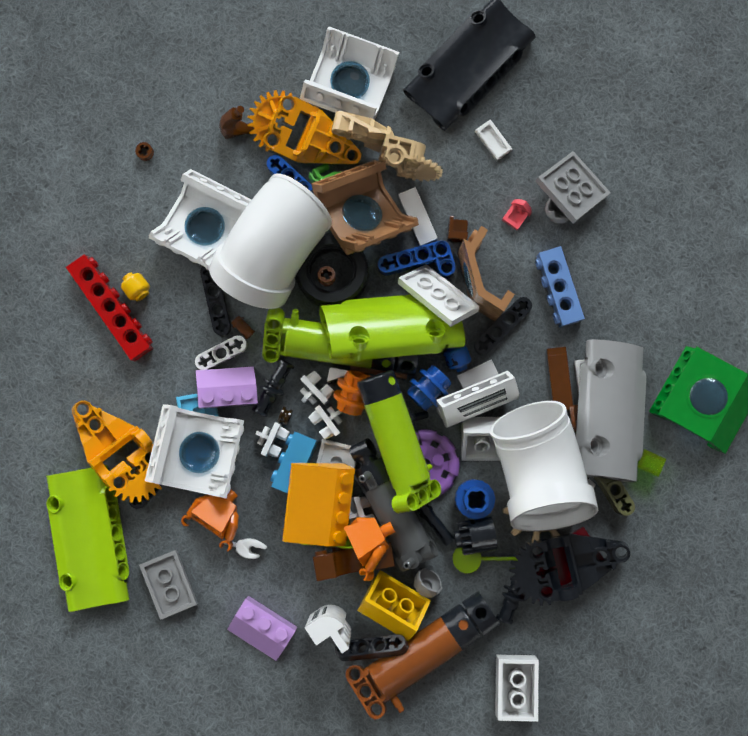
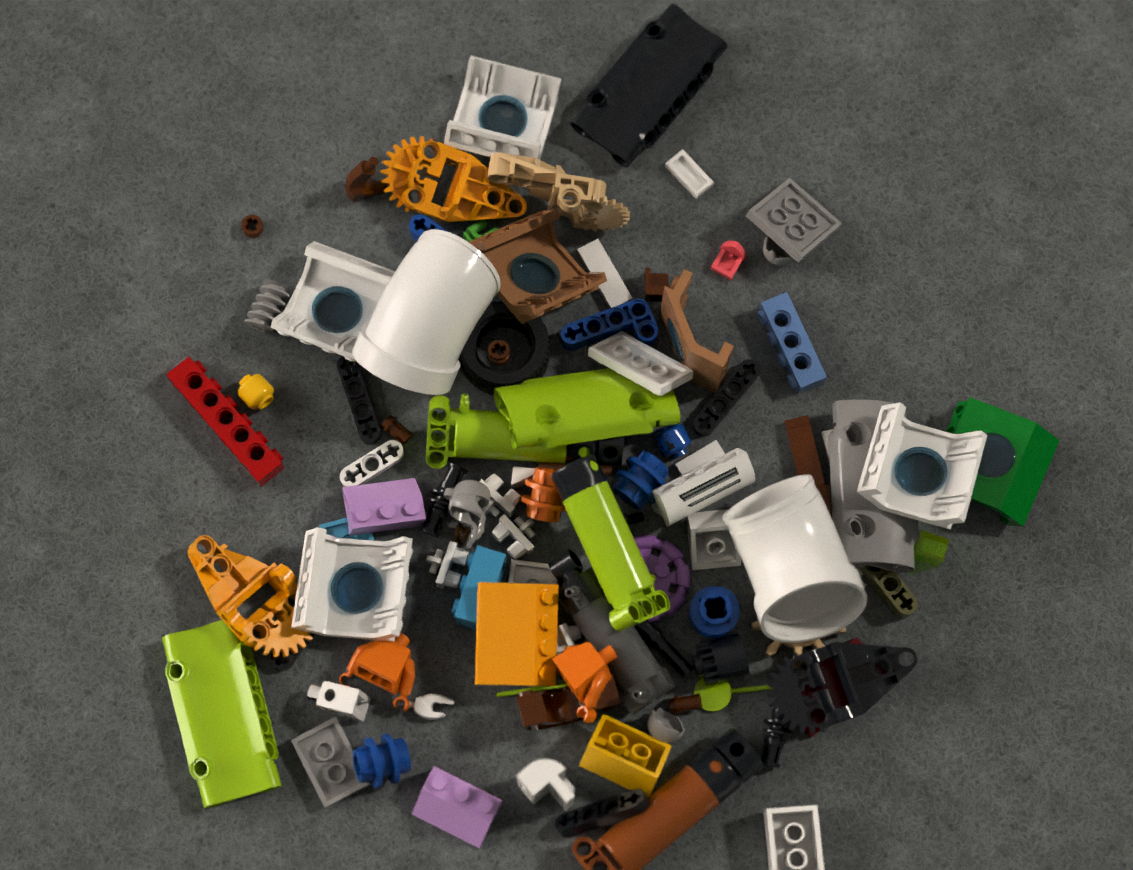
camera: 10 degrees left, 10 degrees down
none -> light grey piece [243,279,290,332]
none -> white torso [307,681,371,722]
none -> blue piece [352,733,411,788]
none -> light grey hair [444,480,491,549]
none -> reddish brown pin [670,693,702,715]
none -> white panel [857,402,987,530]

